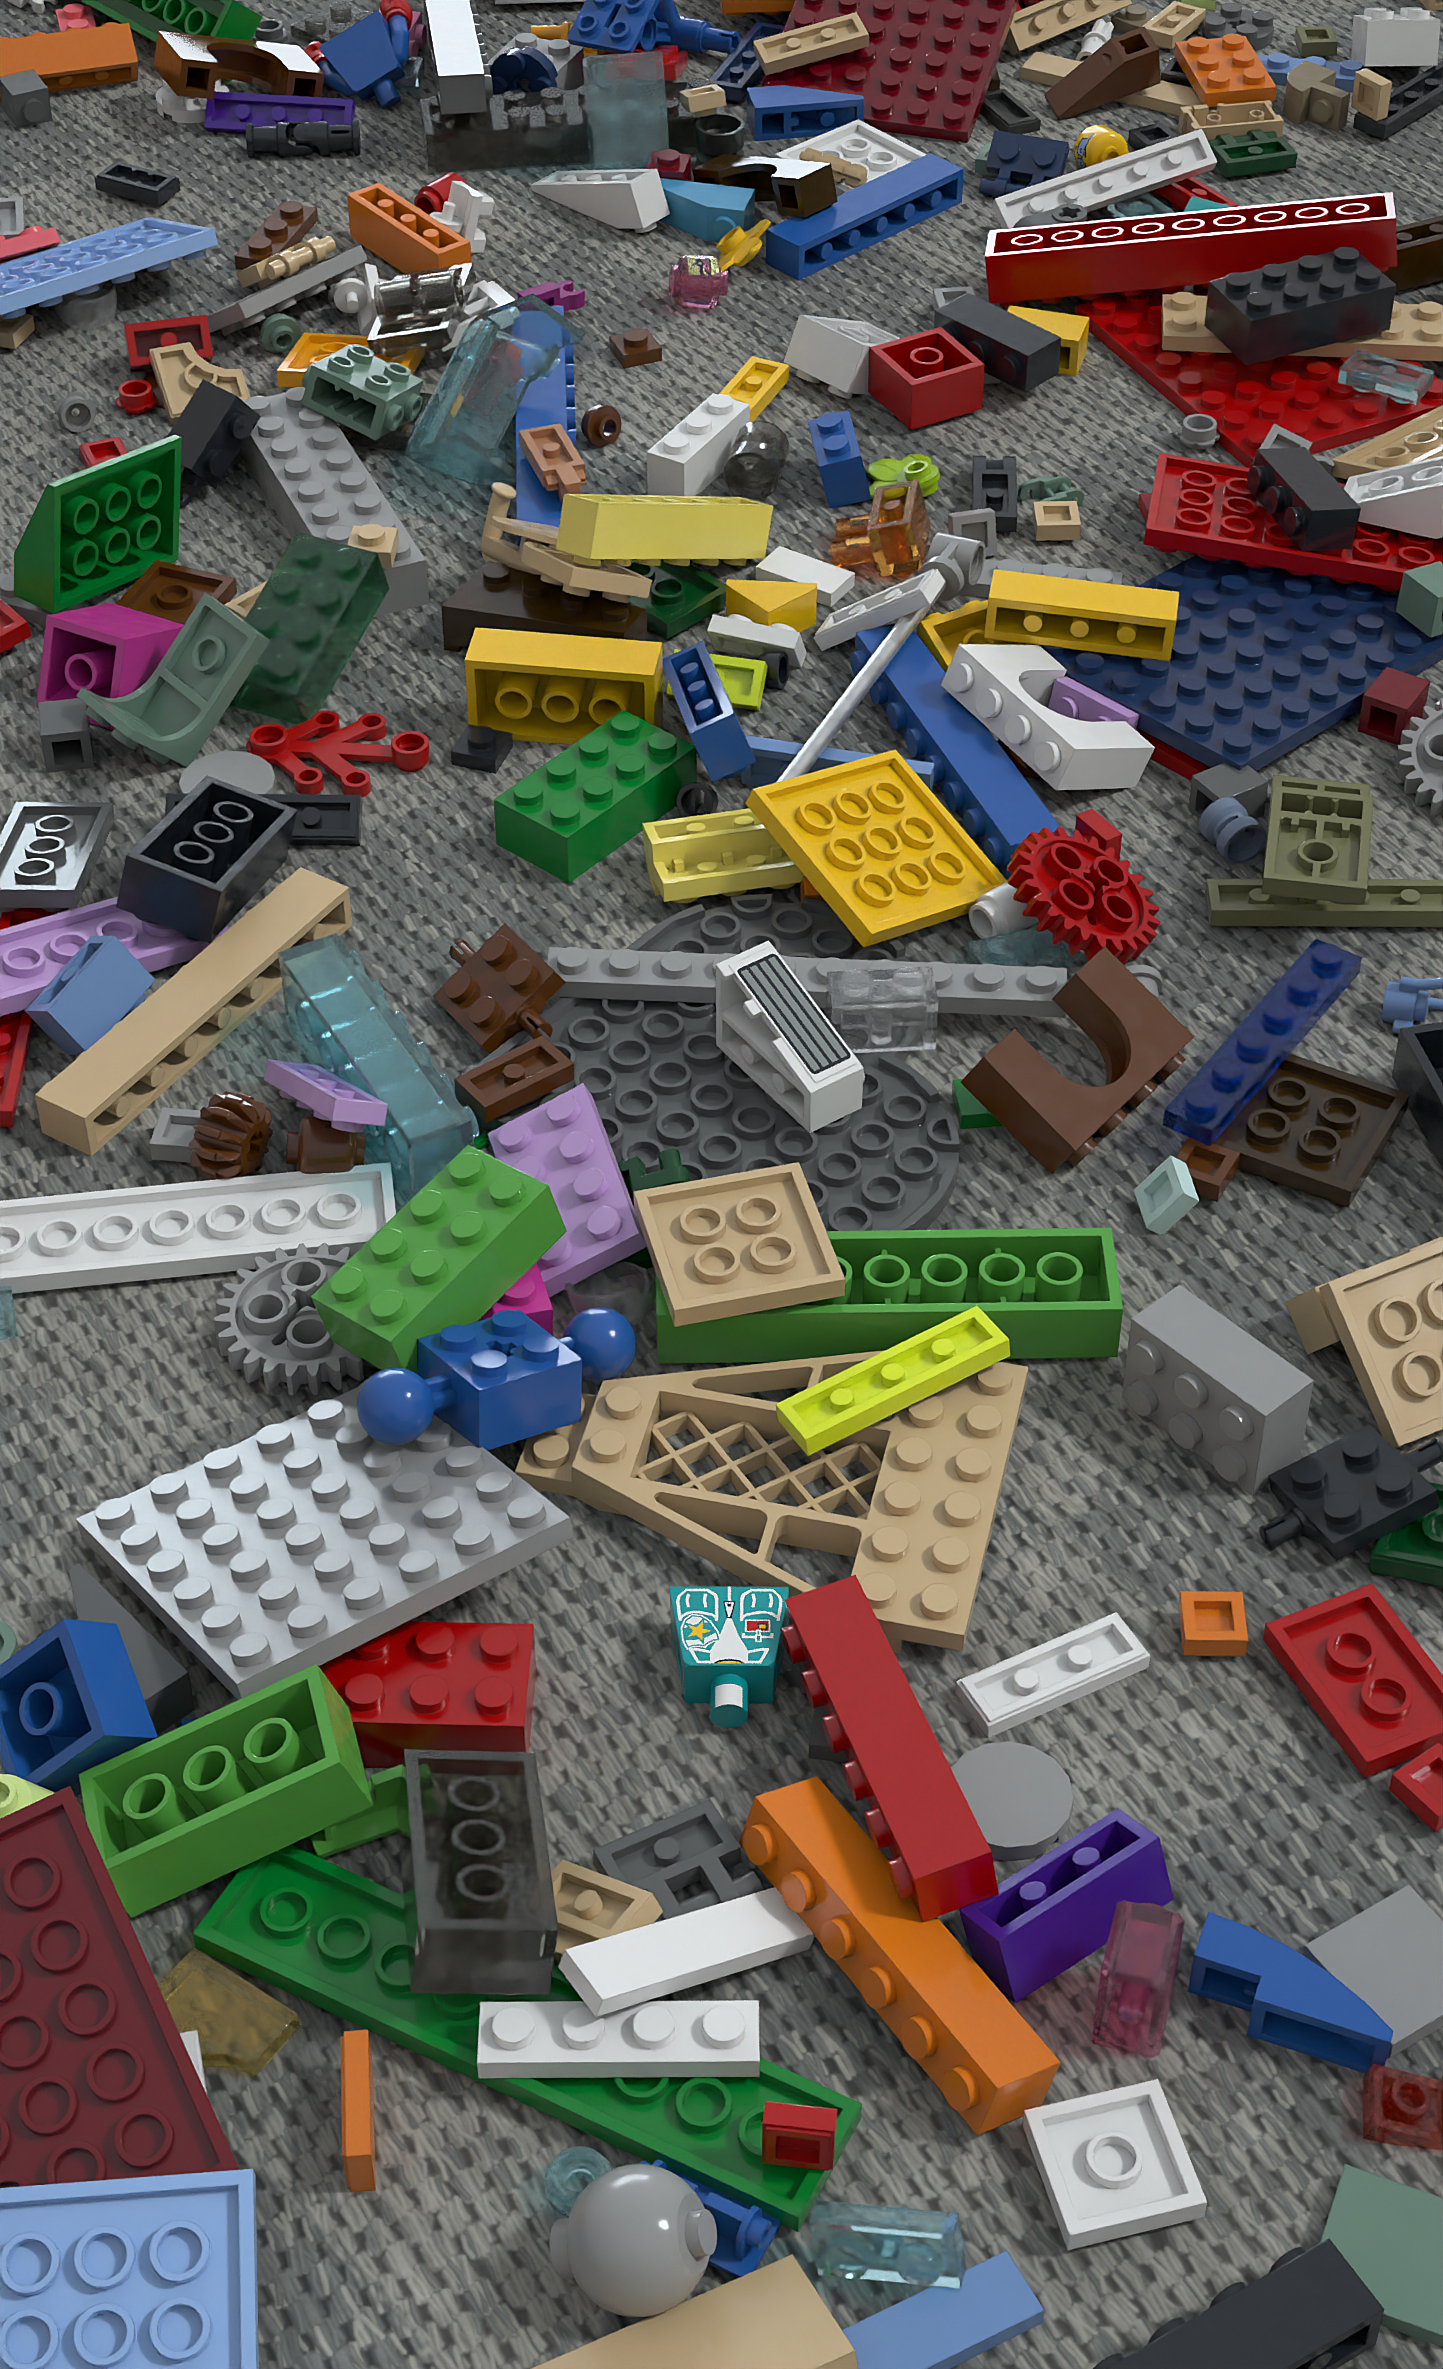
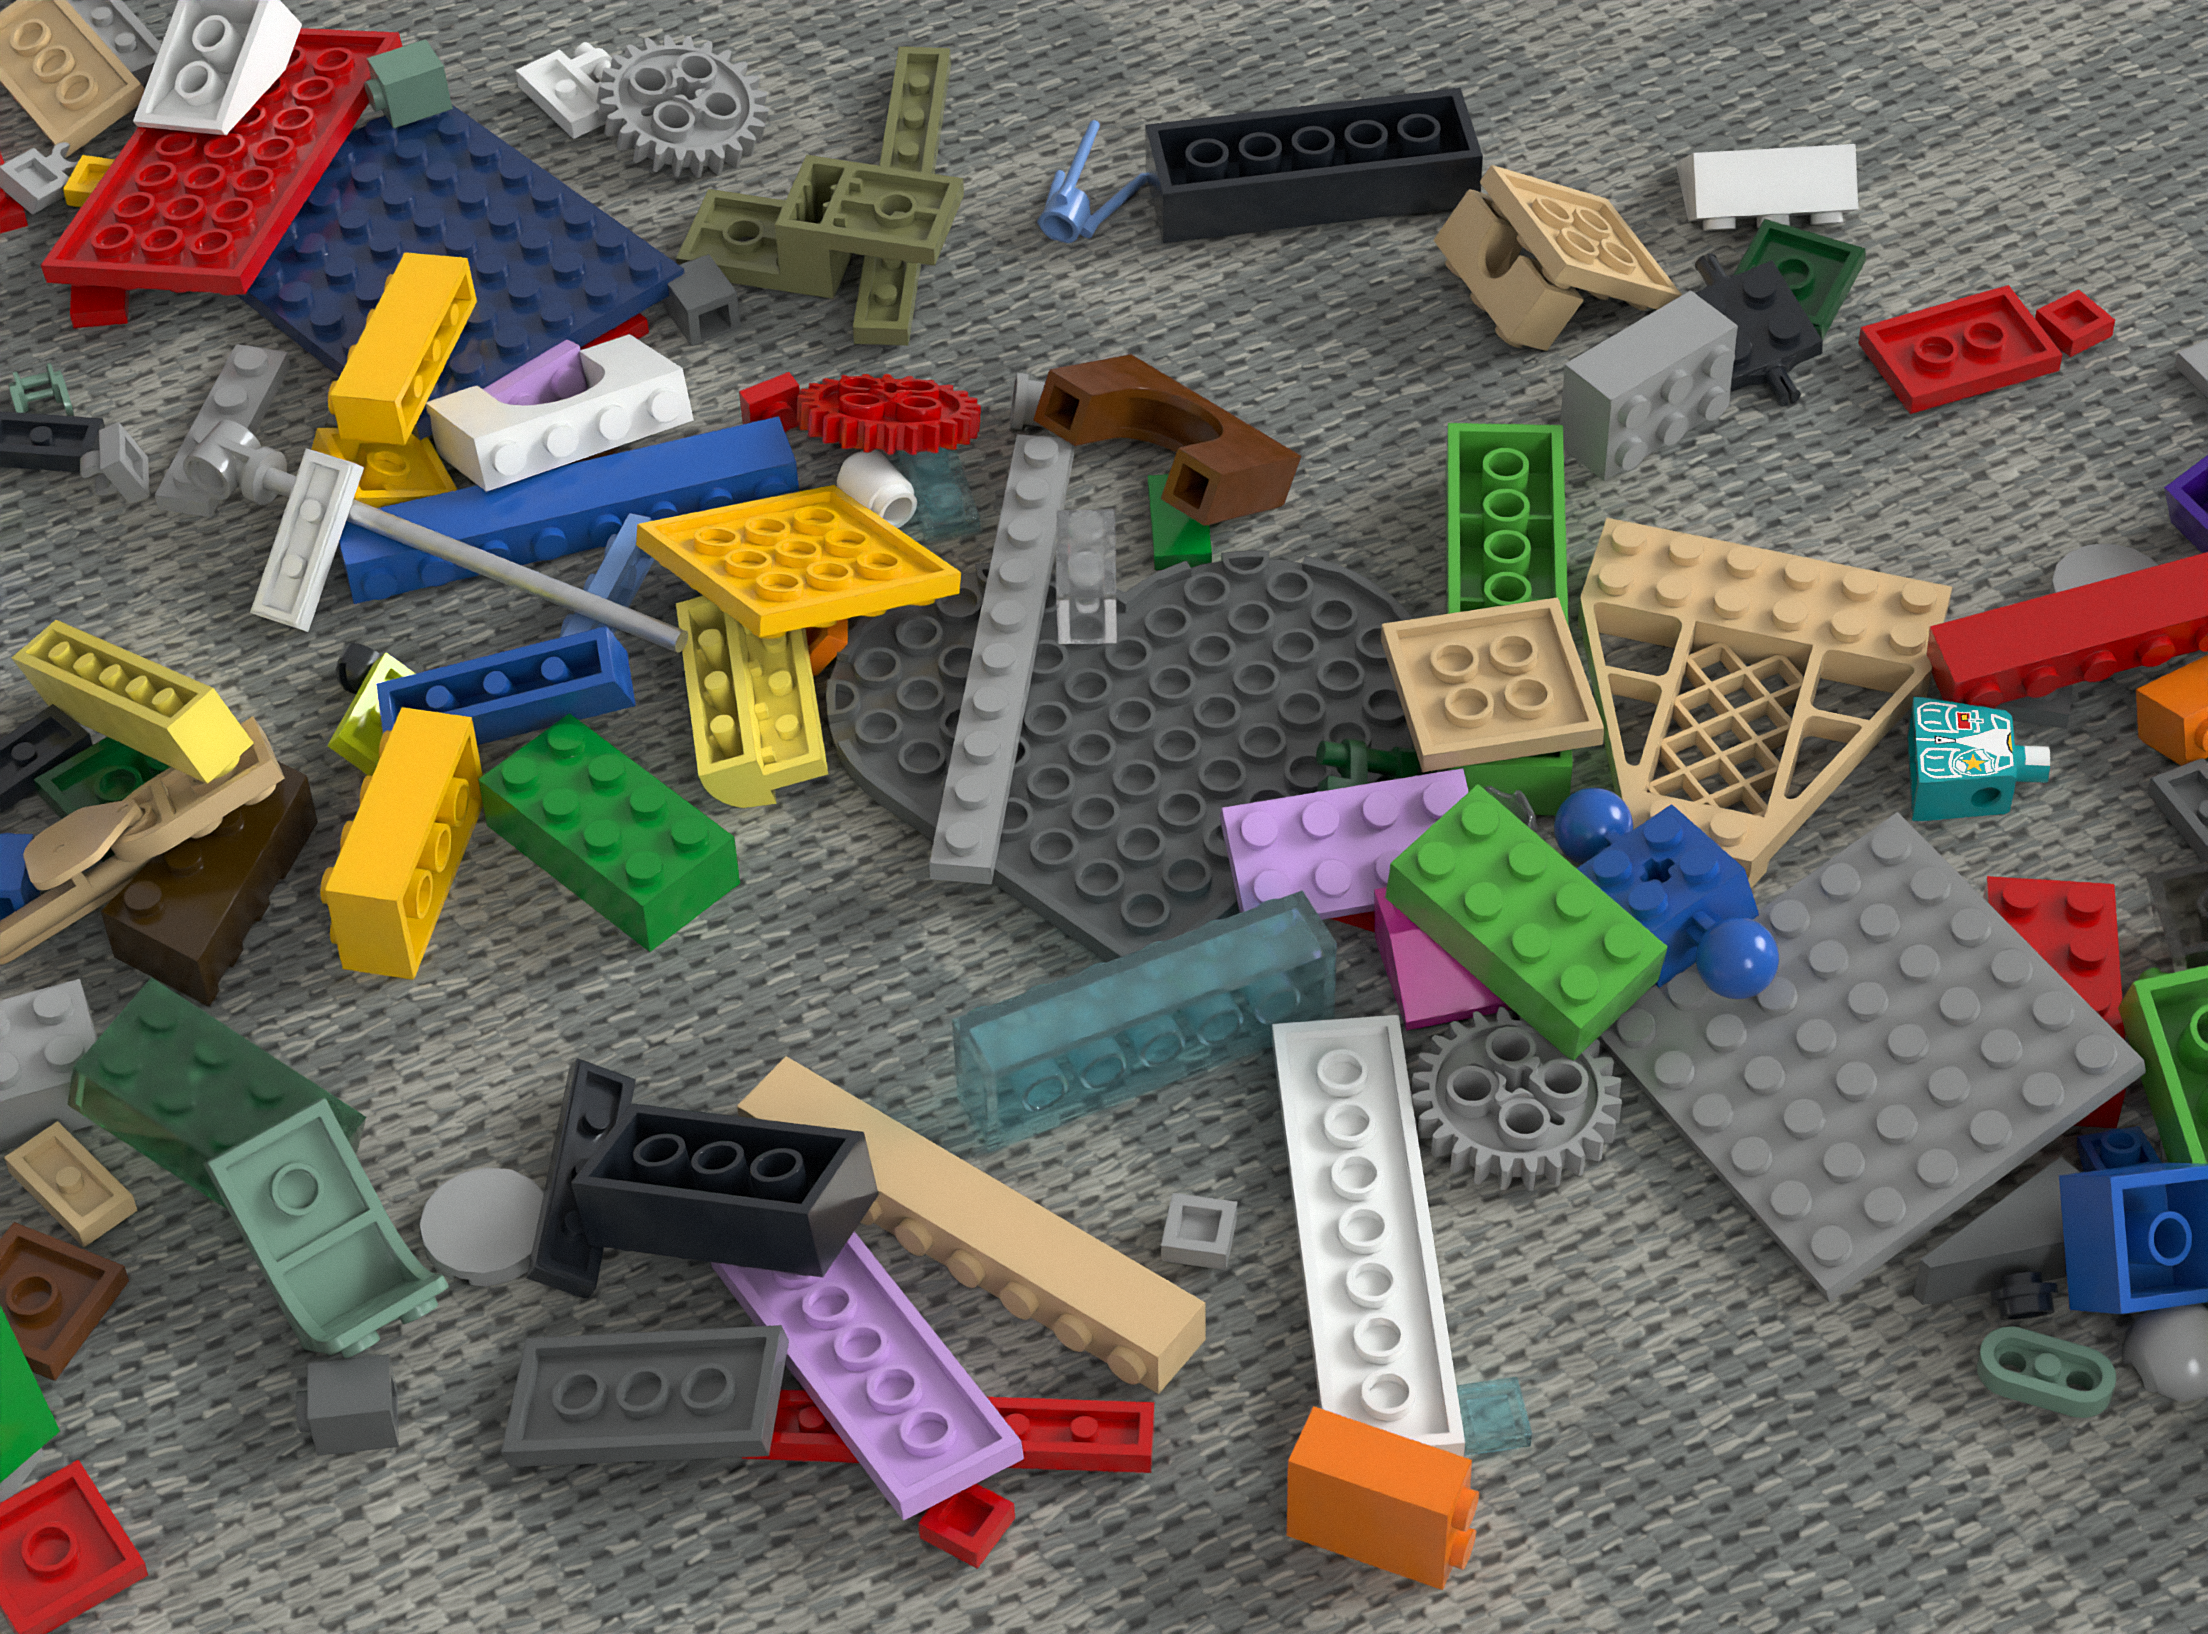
camera: 85 degrees left, 5 degrees up
medium blue brick [25,936,155,1055] -> none
dark pink slope [36,603,184,730] -> none
reddish brown gear [189,1091,273,1180] -> none
red plant [246,711,430,797] -> none
lavender plate [264,1059,388,1133] -> none
reddish brown head [286,1114,365,1174] -> none
tan plate [345,524,399,568] -> none
reddish brown plate [433,923,566,1054] -> none
black plate [451,724,513,774] -> none
reddish brown plate [454,1035,574,1123] -> none
black hinge [676,782,719,818] -> none
white plate [707,614,807,668] -> none
white wedge [716,940,865,1133] -> none
yellow slope [726,579,817,632] -> none
white tile [756,546,855,607] -> none
neon yellow plate [776,1306,1010,1456] -> none
clear orange brick [830,479,931,577] -> none
white tile [955,1612,1150,1738] -> none
tan plate [1032,501,1081,541] -> none
light aqua plate [1134,1155,1199,1235] -> none
clear blue plate [1163,939,1362,1146] -> none
reddish brown plate [1176,1136,1240,1202] -> none
orange plate [1178,1591,1248,1656] -> none
dark brown plate [1198,1043,1410,1208] -> none
sand blue wheel [1199,797,1266,865] -> none
black brick [1247,447,1361,552] -> none
dark red brick [1358,667,1430,745] -> none

